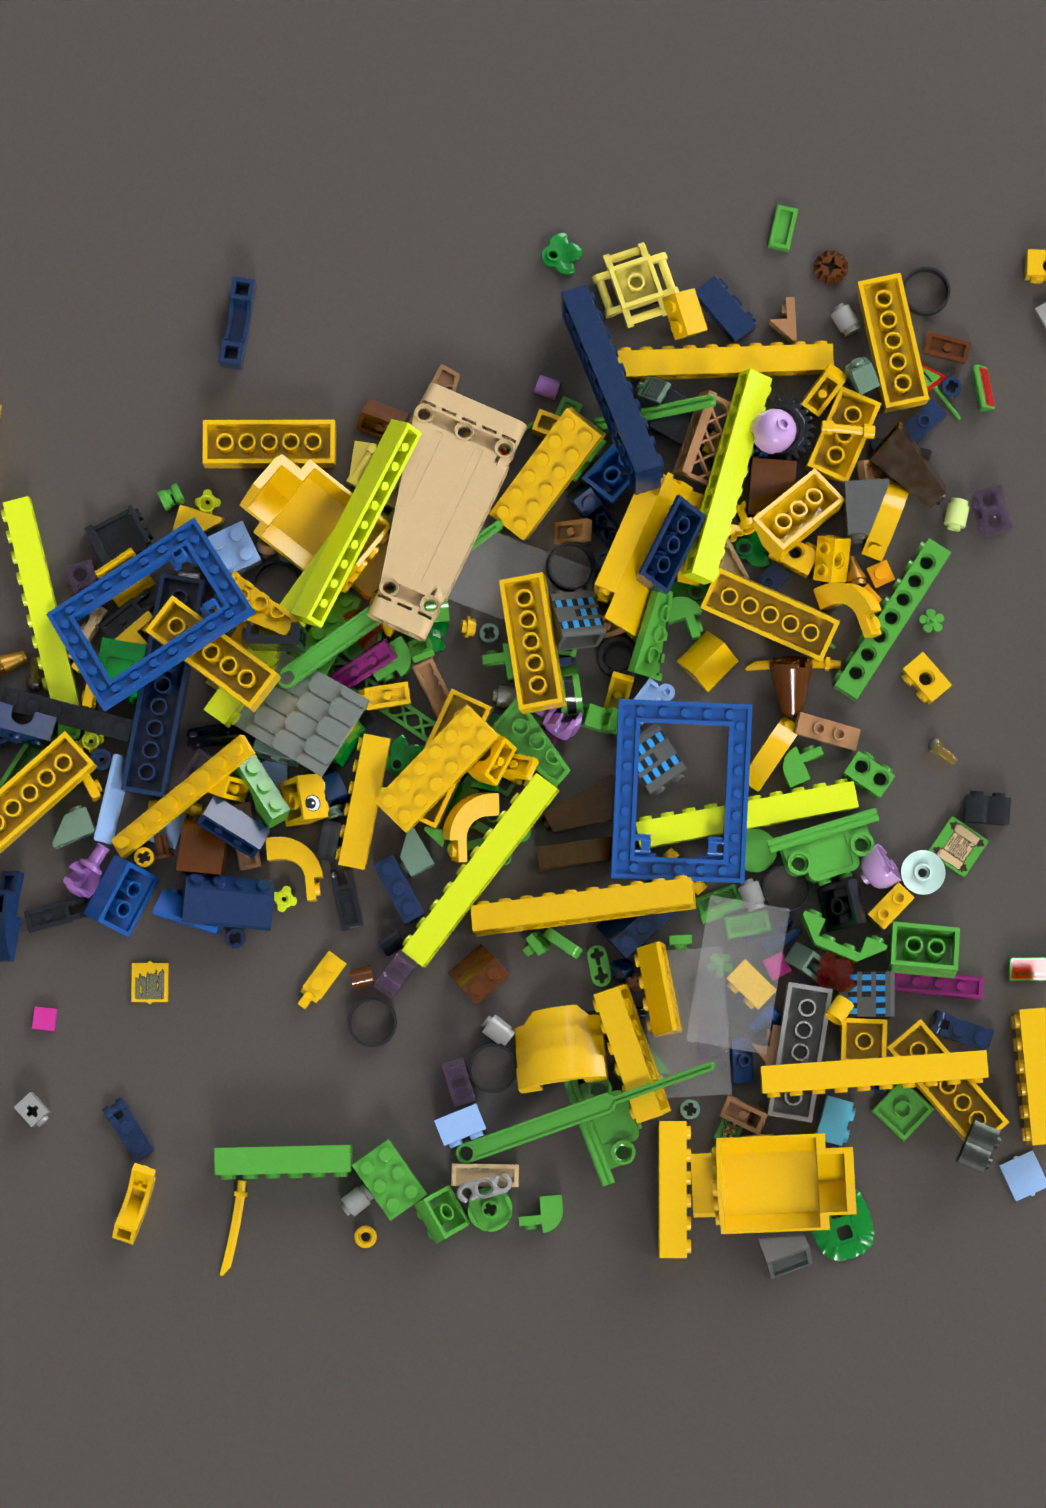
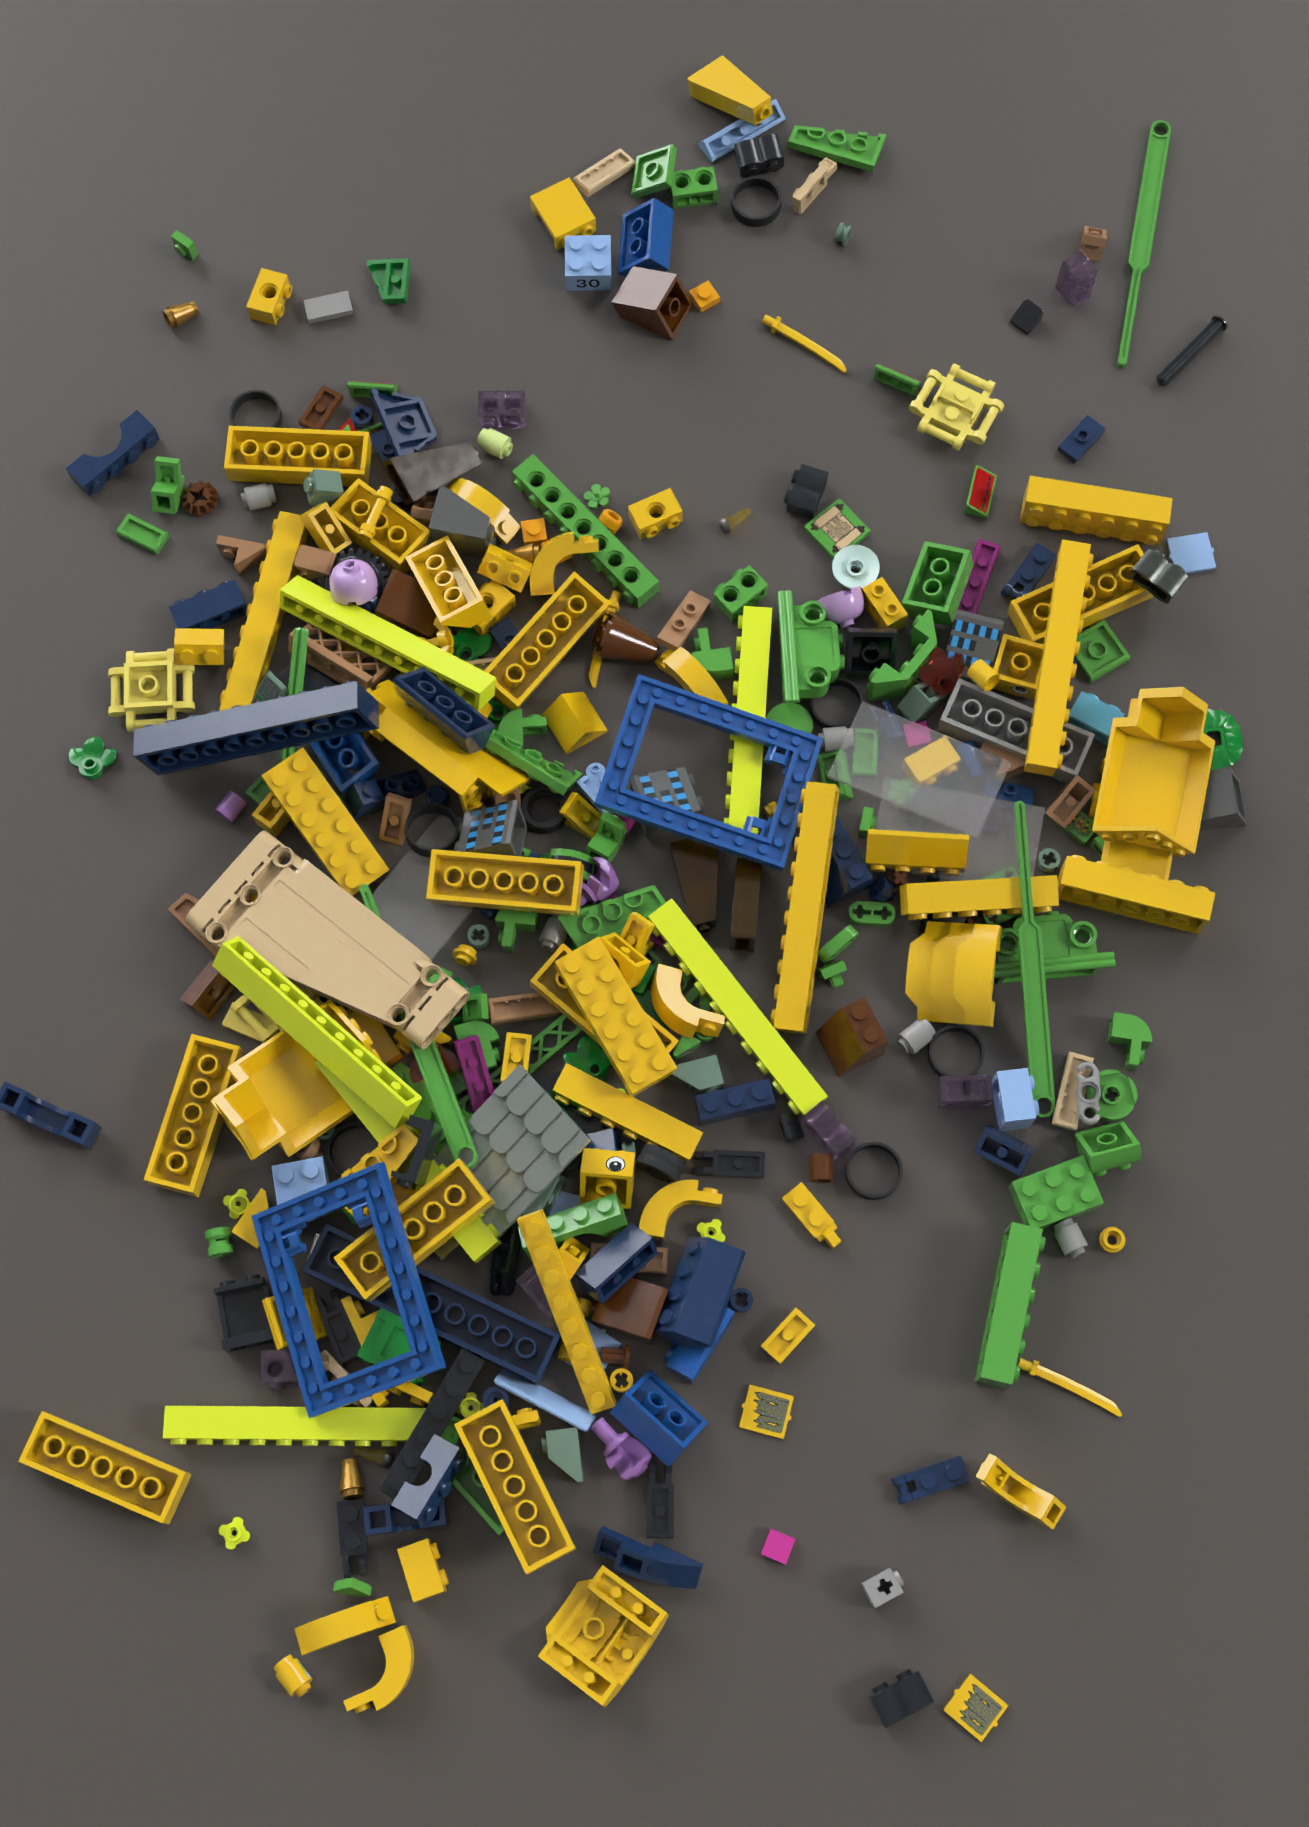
camera: 75 degrees left, 10 degrees down
none -> dark blue arch [66,410,160,497]
none -> bright green brick [151,456,184,514]
none -> pearl gold cone [163,301,199,328]
none -> medium nougat slope [294,545,336,580]
none -> dark blue wing [370,389,438,456]
none -> light orange tile [598,509,623,535]
none -> yellow plate [761,1308,815,1365]
none -> dark blue brick [973,1124,1035,1176]

